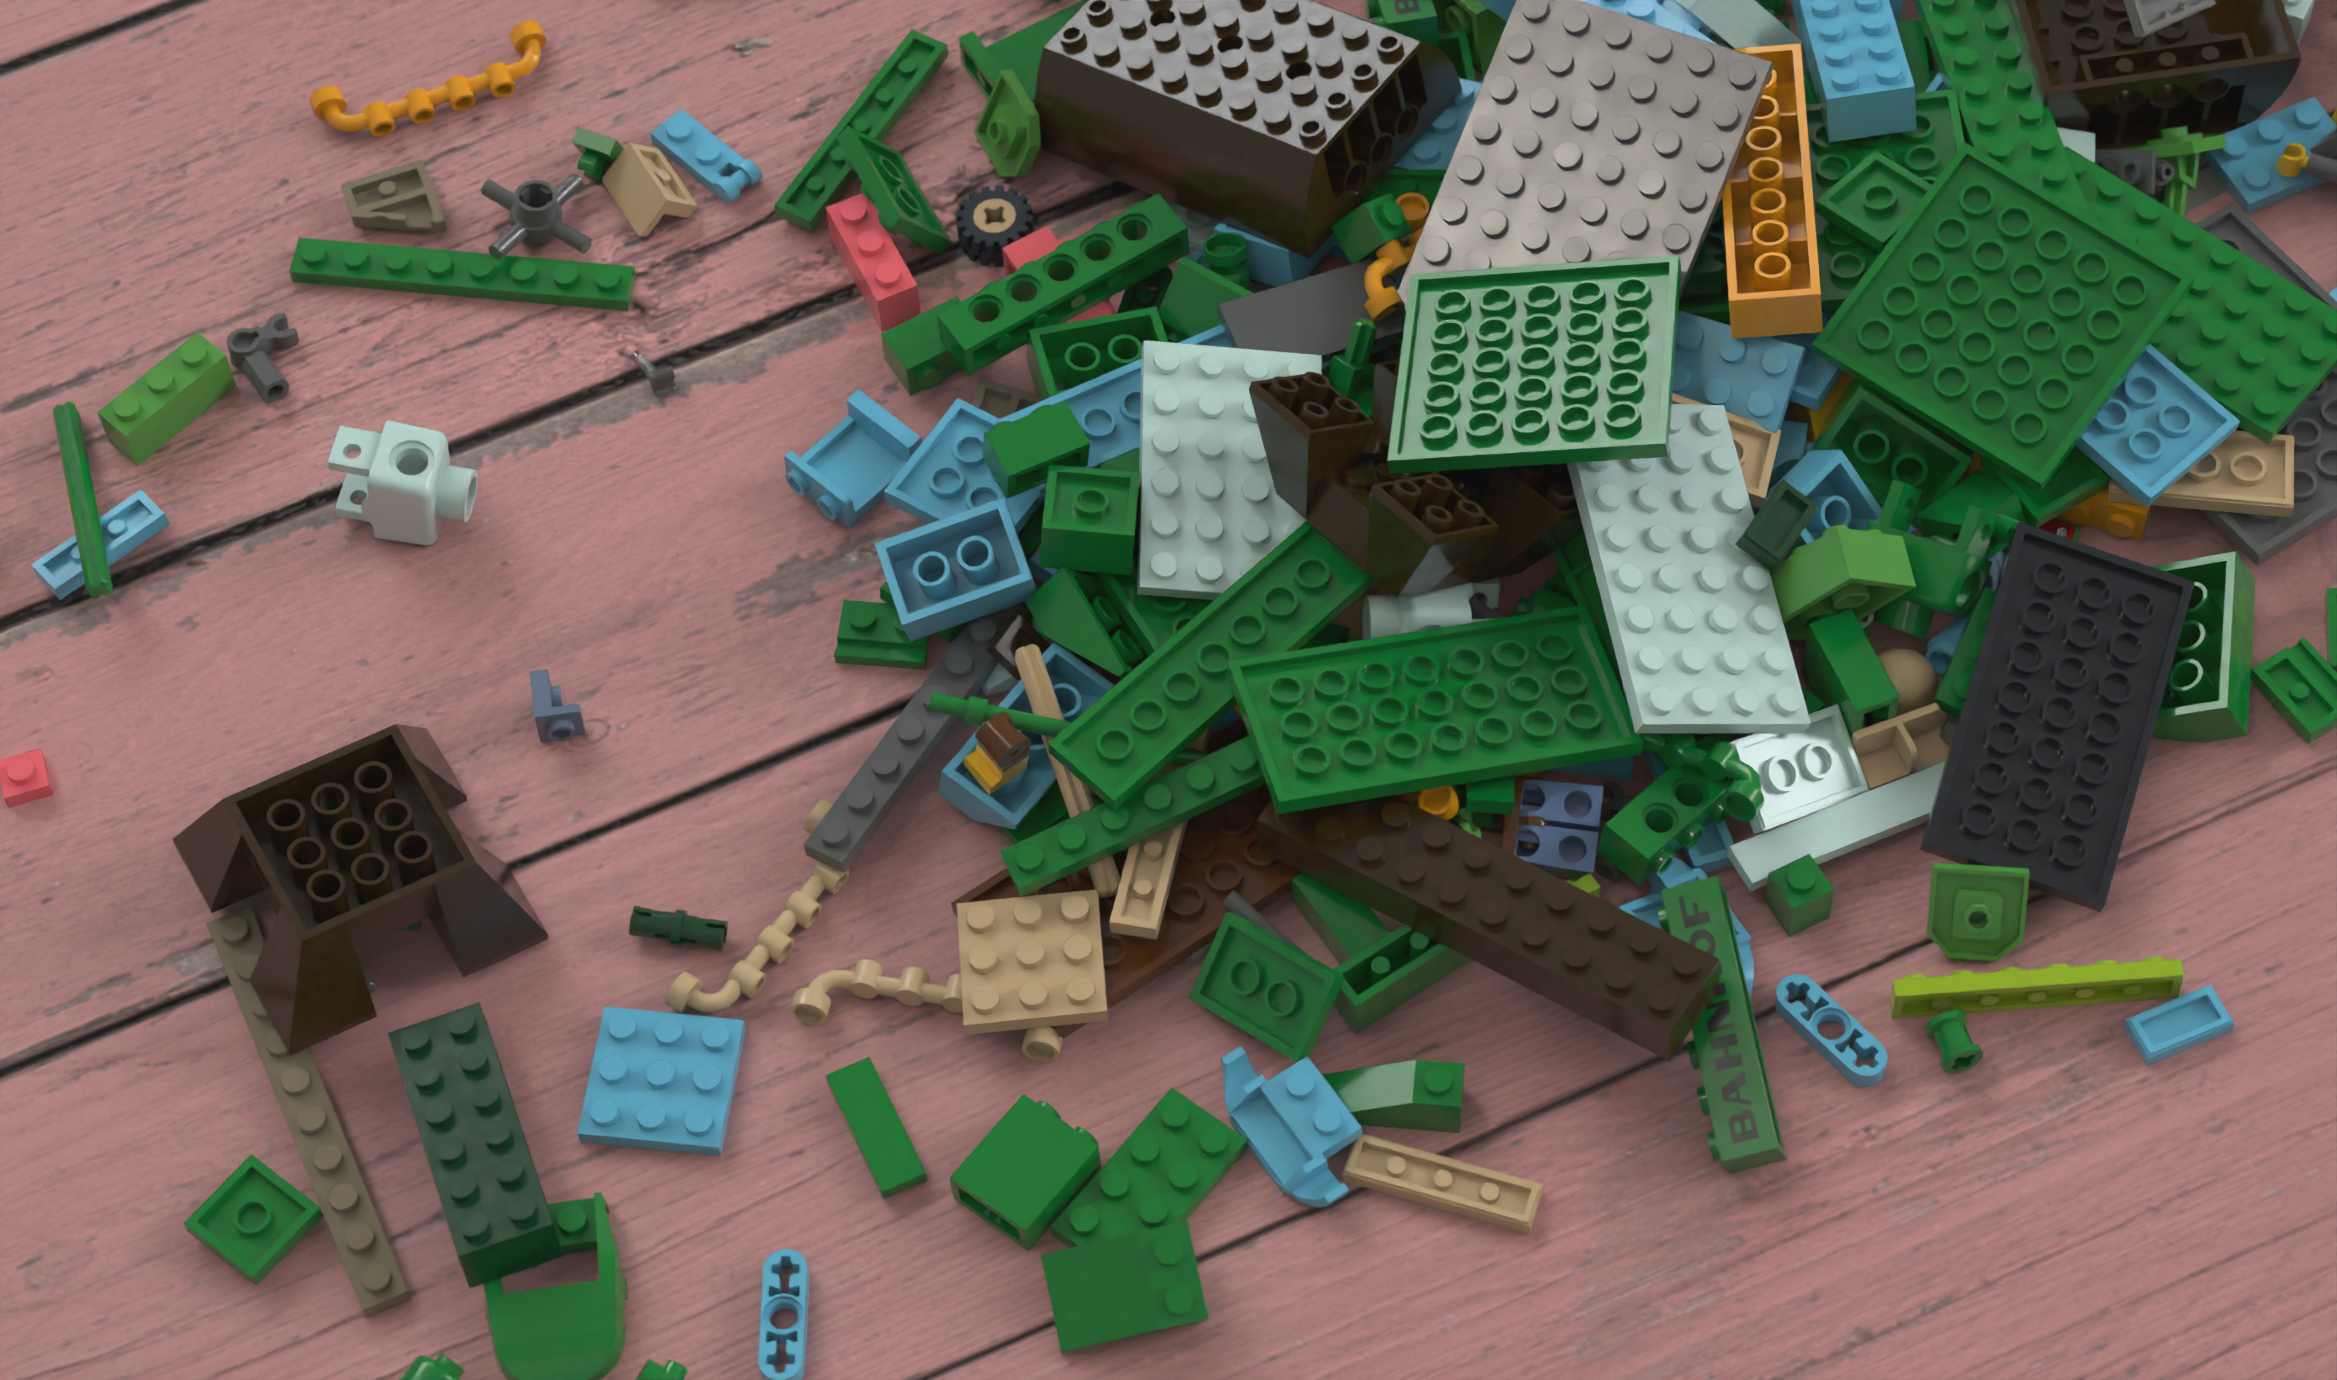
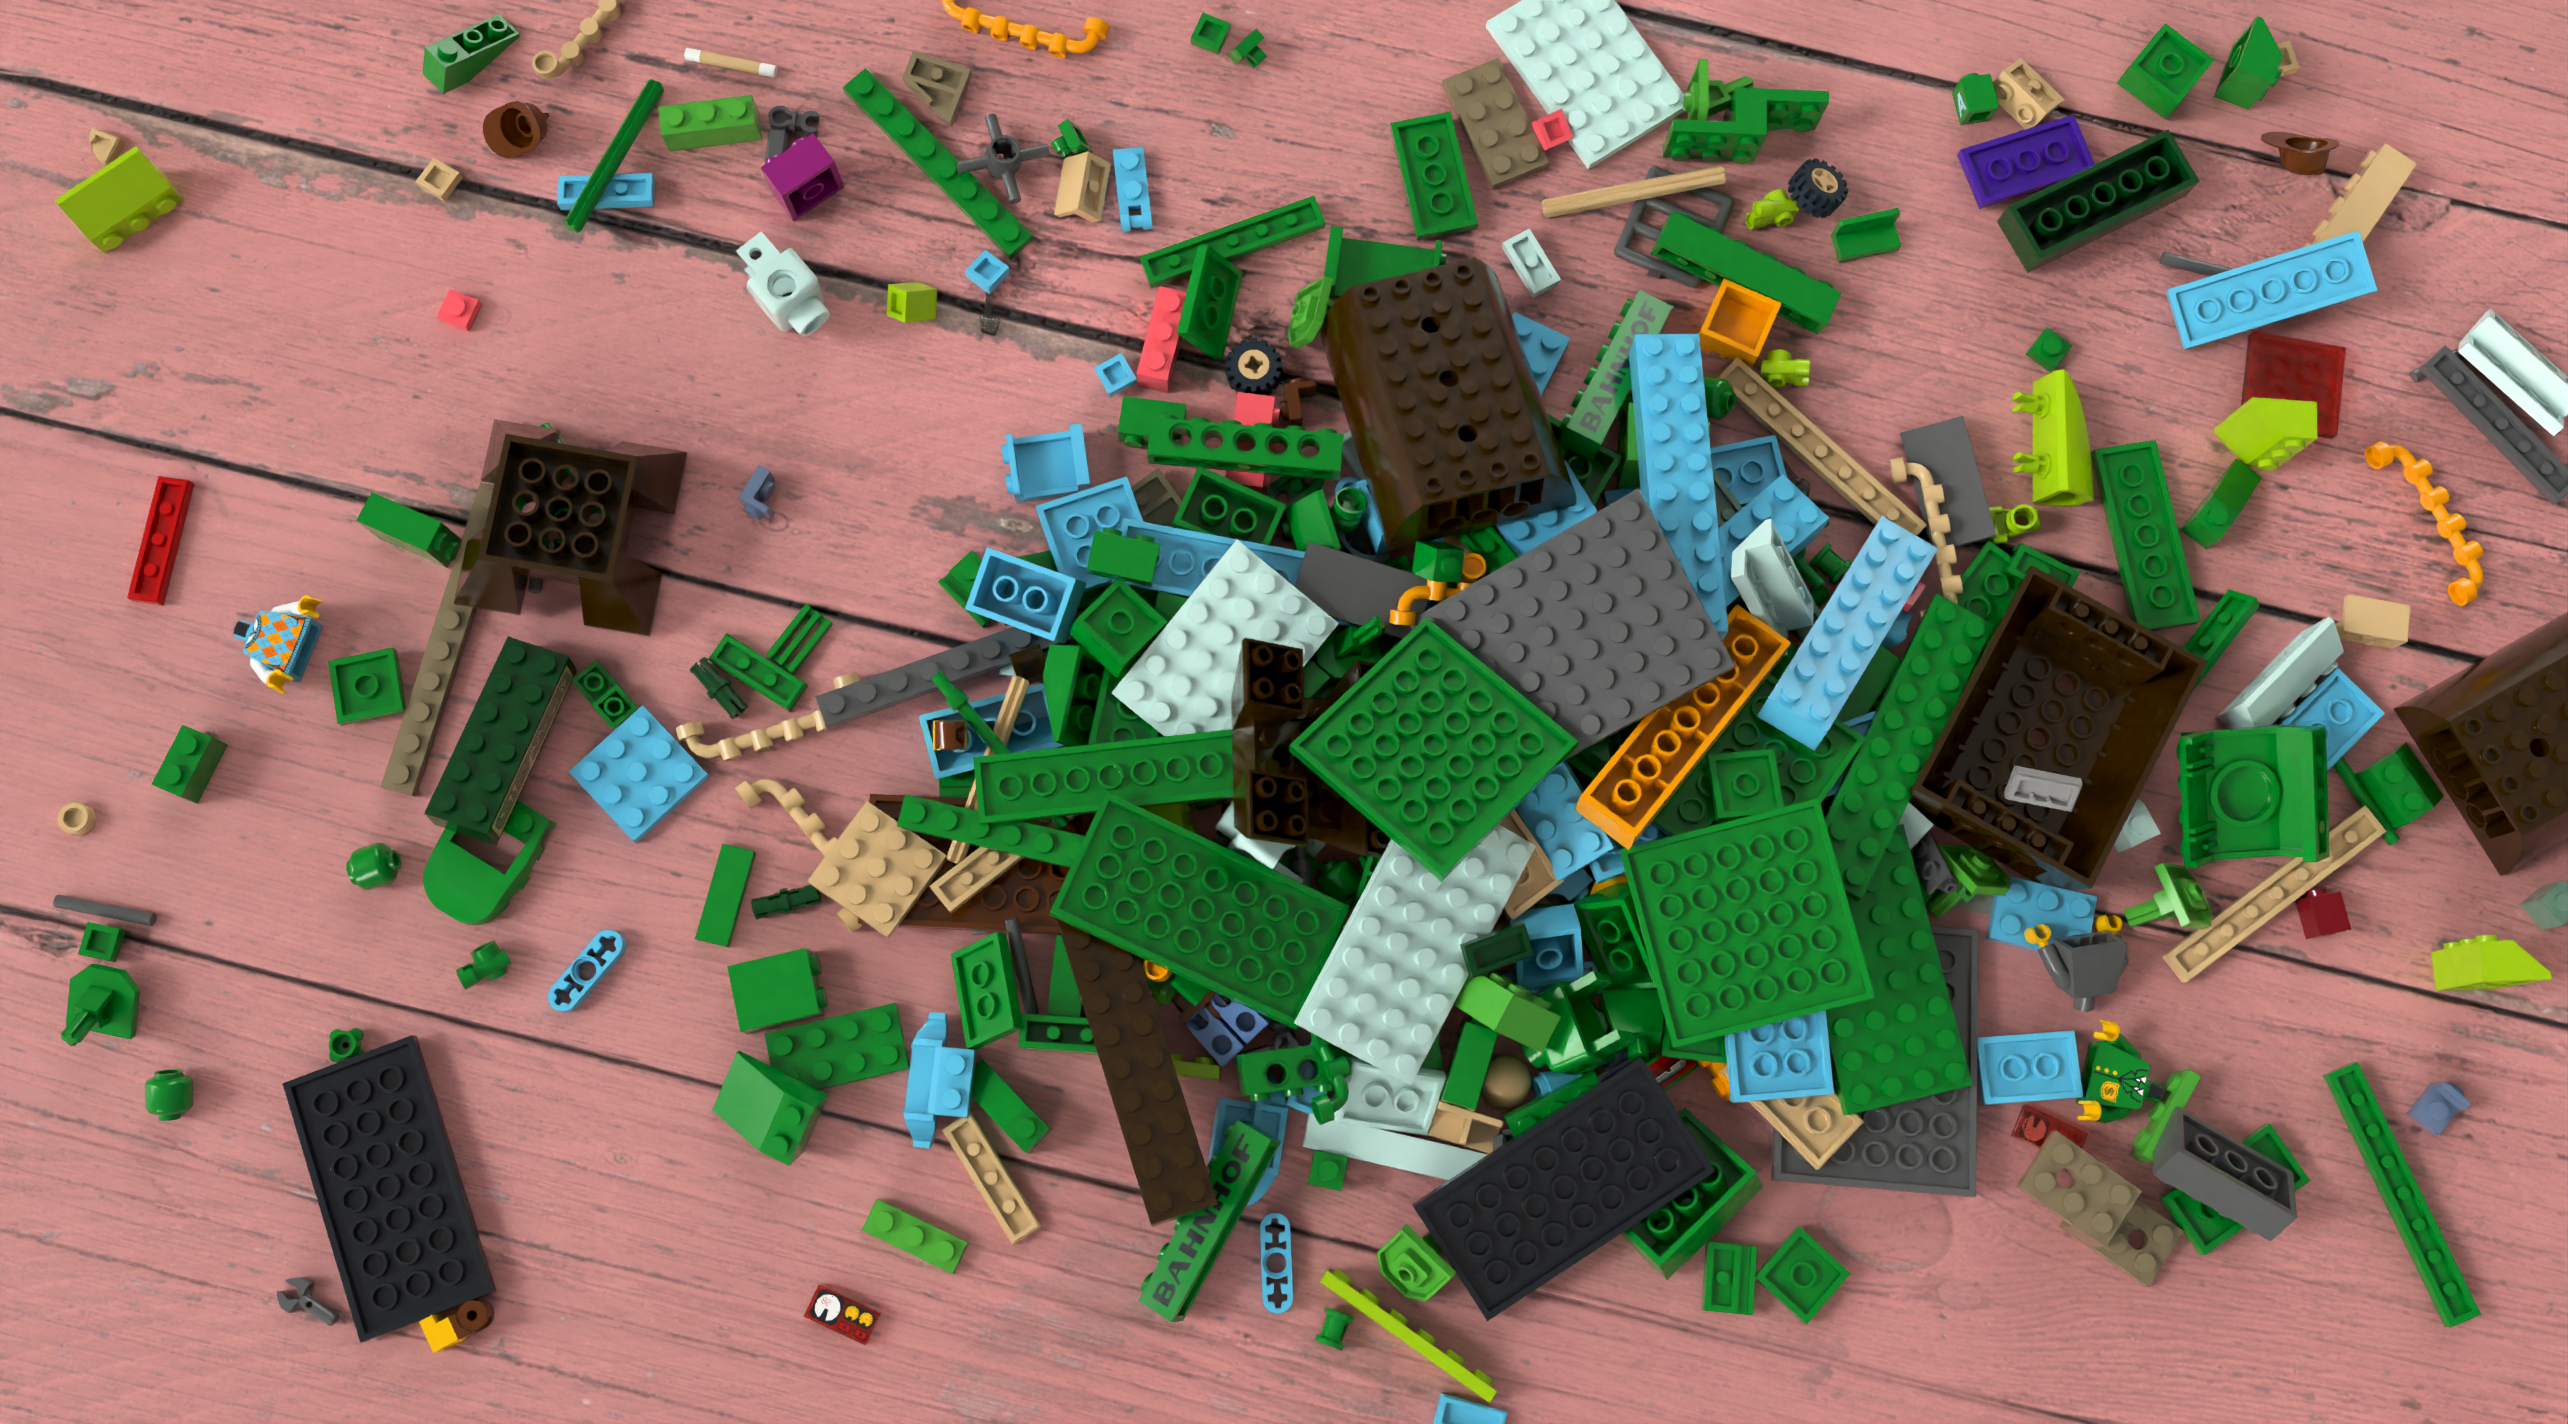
camera: 30 degrees right, 20 degrees up
none -> torso [233,595,323,694]
none -> green brick [356,492,462,568]
none -> green slope [571,659,639,729]
none -> tan bar [684,48,778,78]
none -> green tile [708,633,808,712]
none -> dark green pin [751,885,822,920]
none -> magenta brick [761,133,844,222]
none -> green tile [766,604,833,675]
none -> bright green plate [862,1199,969,1274]
none -> lime panel [887,282,937,323]
none -> medium azure plate [965,250,1010,294]
none -> medium azure plate [1094,353,1137,398]
none -> reddish brown bracket [1280,378,1316,427]

